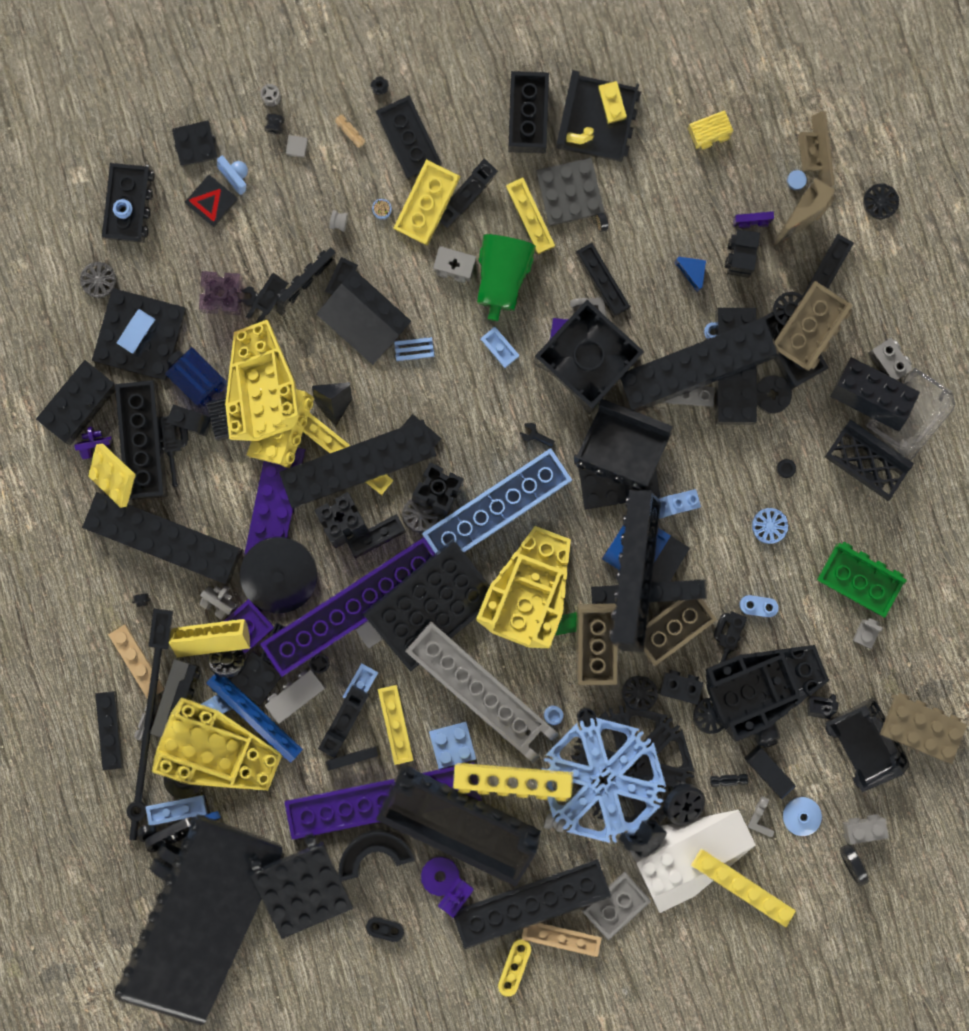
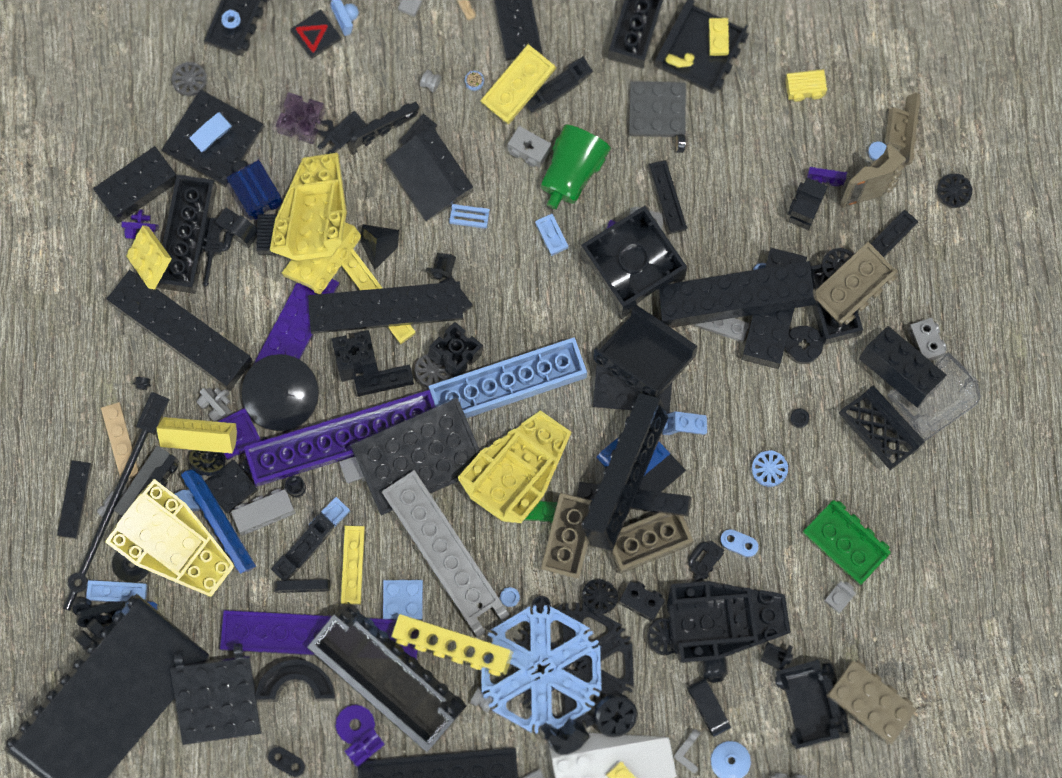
camera: 15 degrees right, 10 degrees down
light yellow plate [506,178,555,255] -> none
black bar [520,423,555,448] -> none
blue slope [674,257,706,292] -> none
black axle [710,774,748,787] -> none
none -> black bracket [426,253,456,280]

